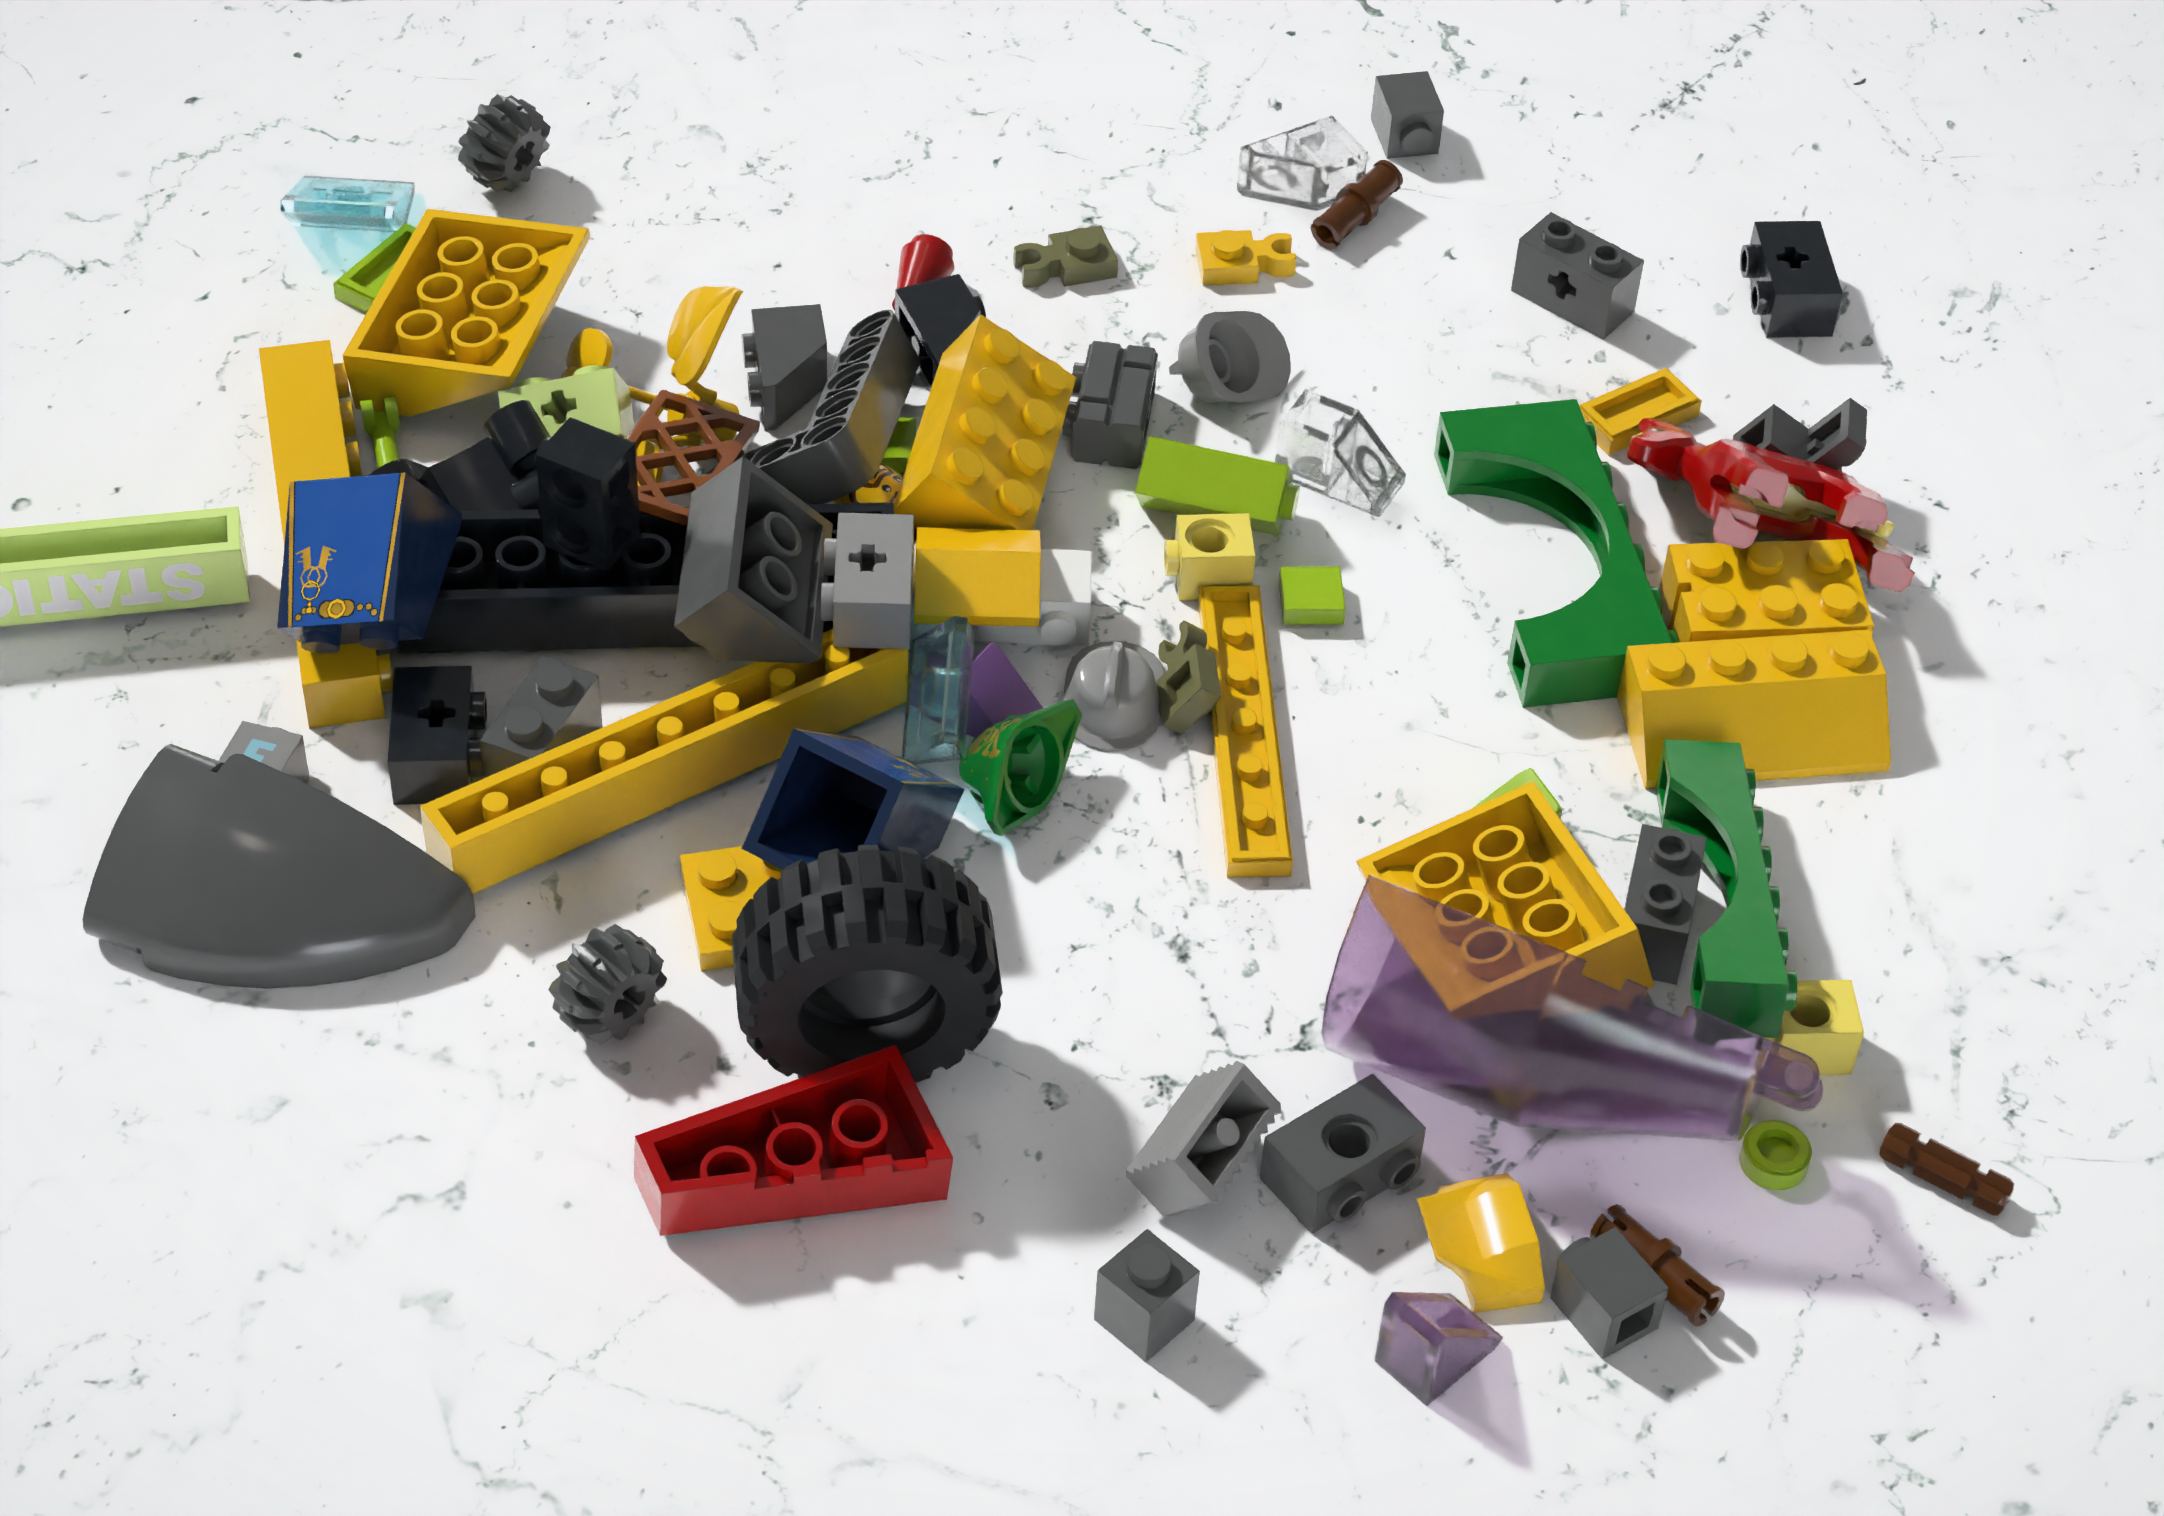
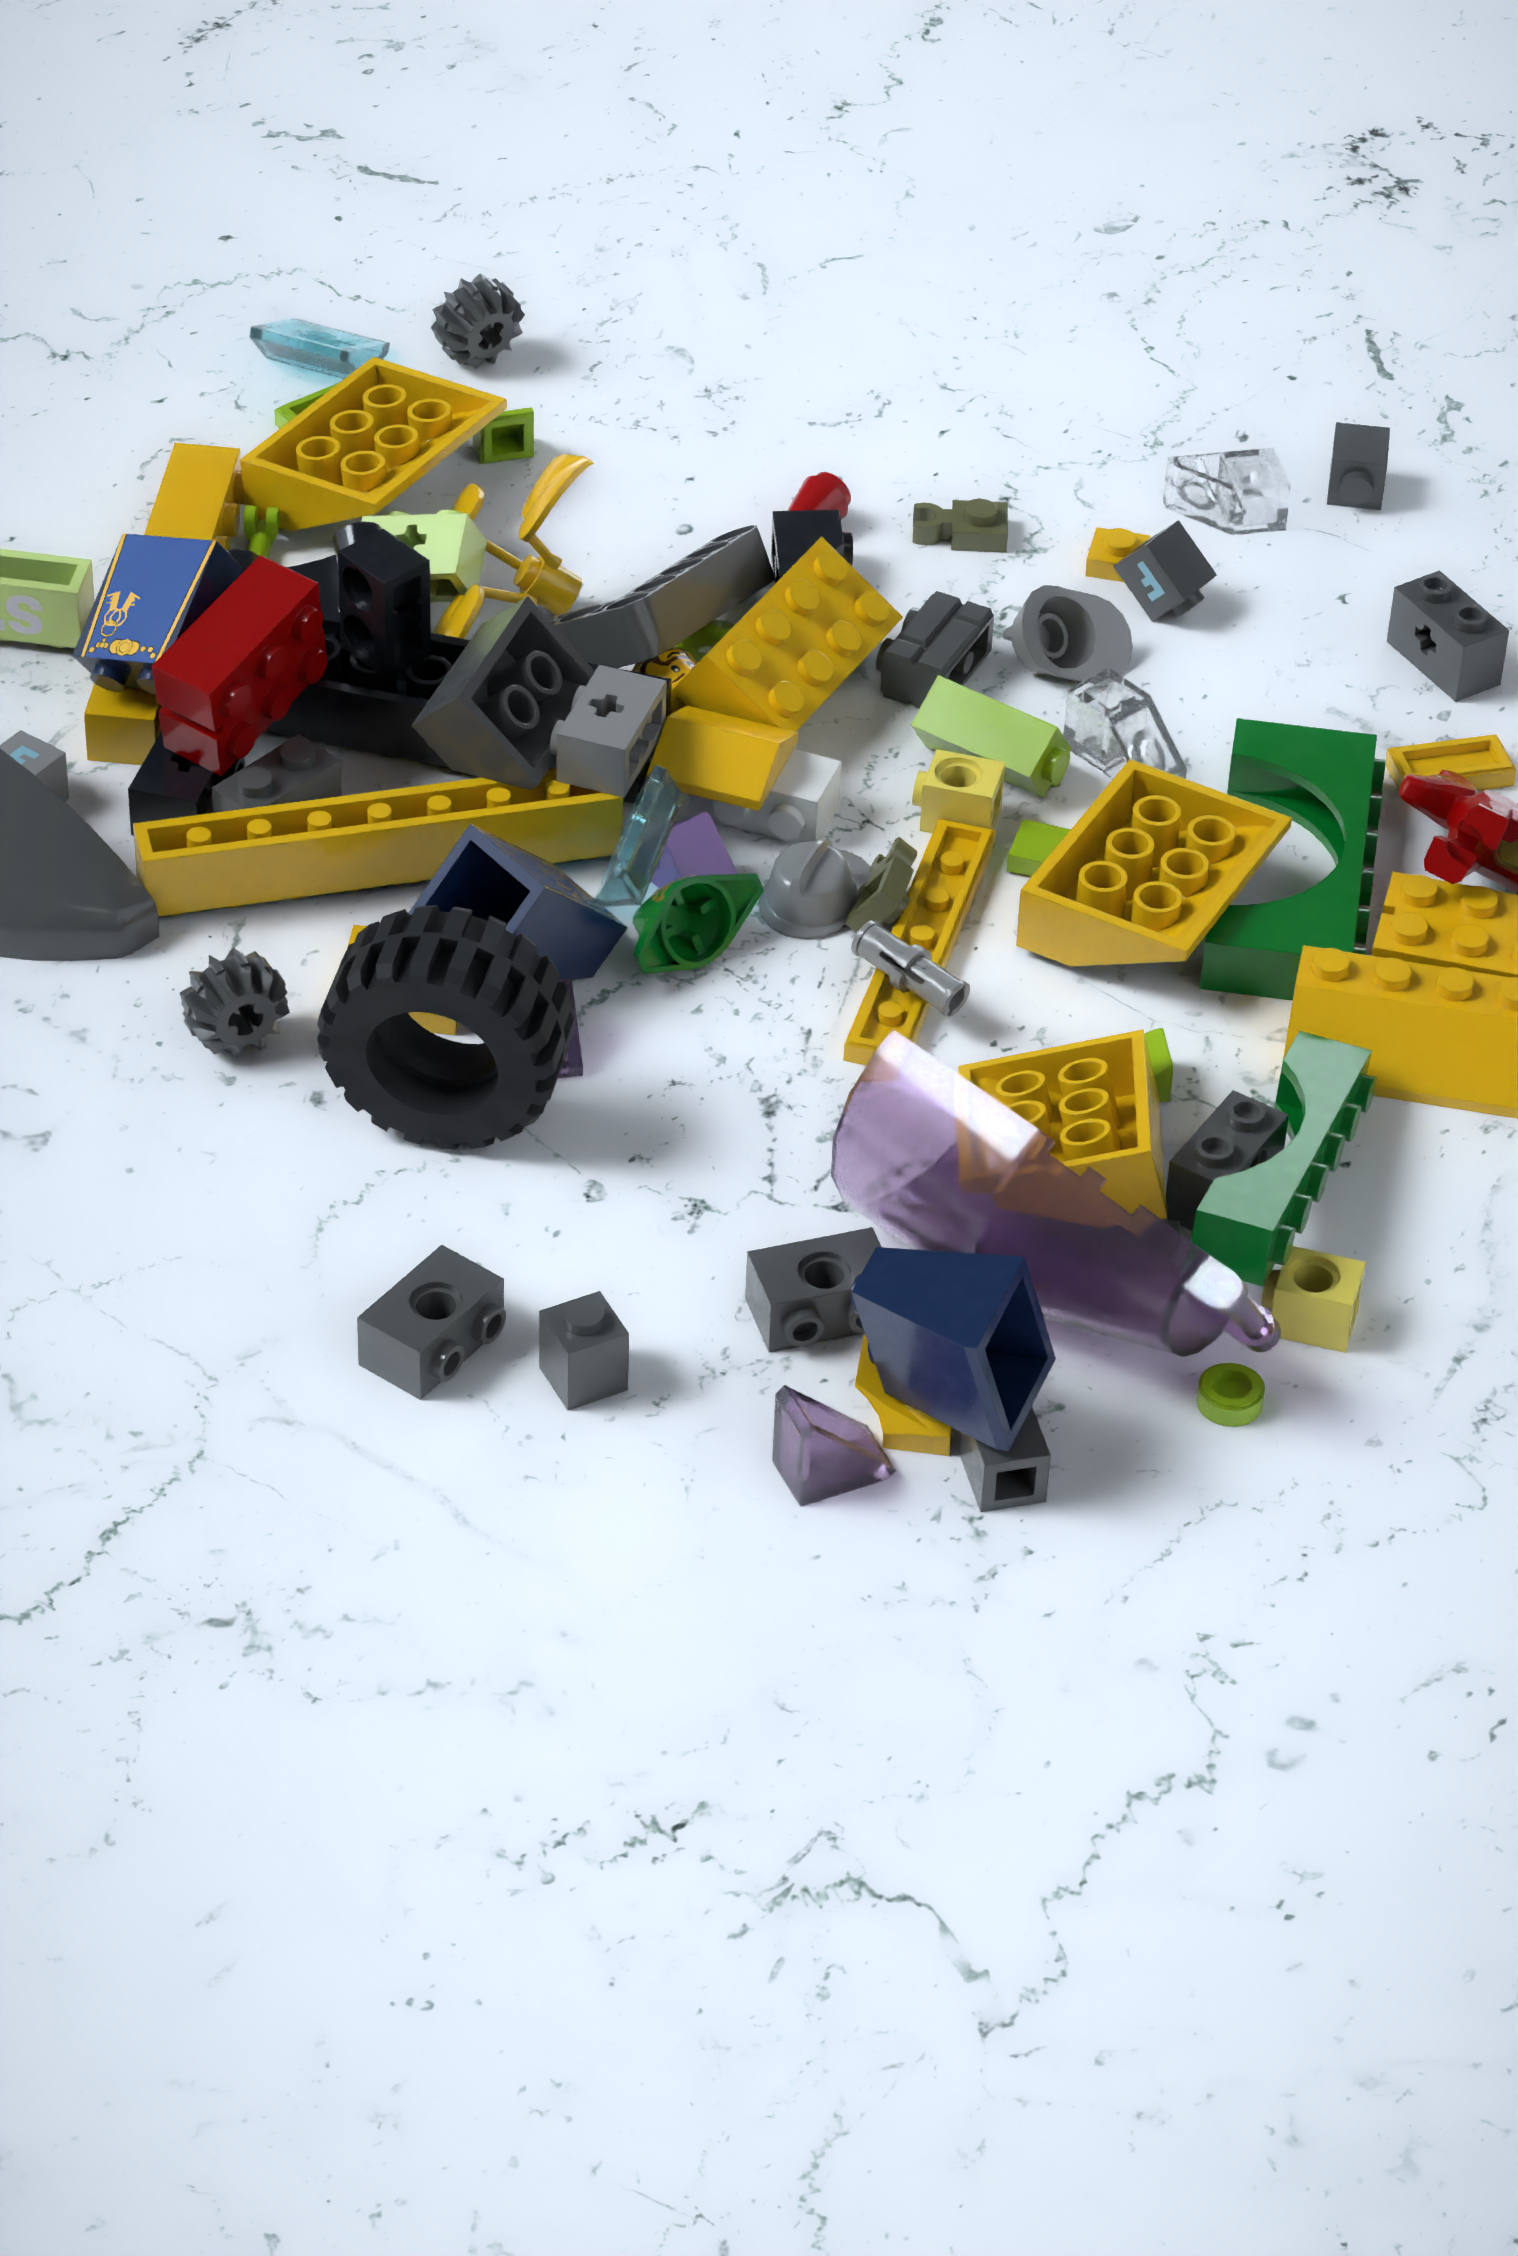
camera: 20 degrees right, 5 degrees down
dark orange window [626,390,760,526] -> none
red wedge [634,1045,953,1236] -> none
dark grey slope [741,304,827,430] -> none
light grey brick [1126,1061,1282,1216] -> none
reddish brown pin [1310,160,1403,249] -> none
reddish brown pin [1590,1204,1725,1327] -> none
reddish brown axle [1879,1123,2015,1216] -> none
none -> red piece [151,555,328,776]
none -> dark grey brick [357,1244,506,1400]
none -> lime slope [473,407,534,464]
none -> light grey pin [851,920,970,1017]
none -> dark blue slope [851,1247,1056,1451]
none -> yellow slope [1016,759,1292,966]
none -> dark grey brick [1113,520,1217,621]

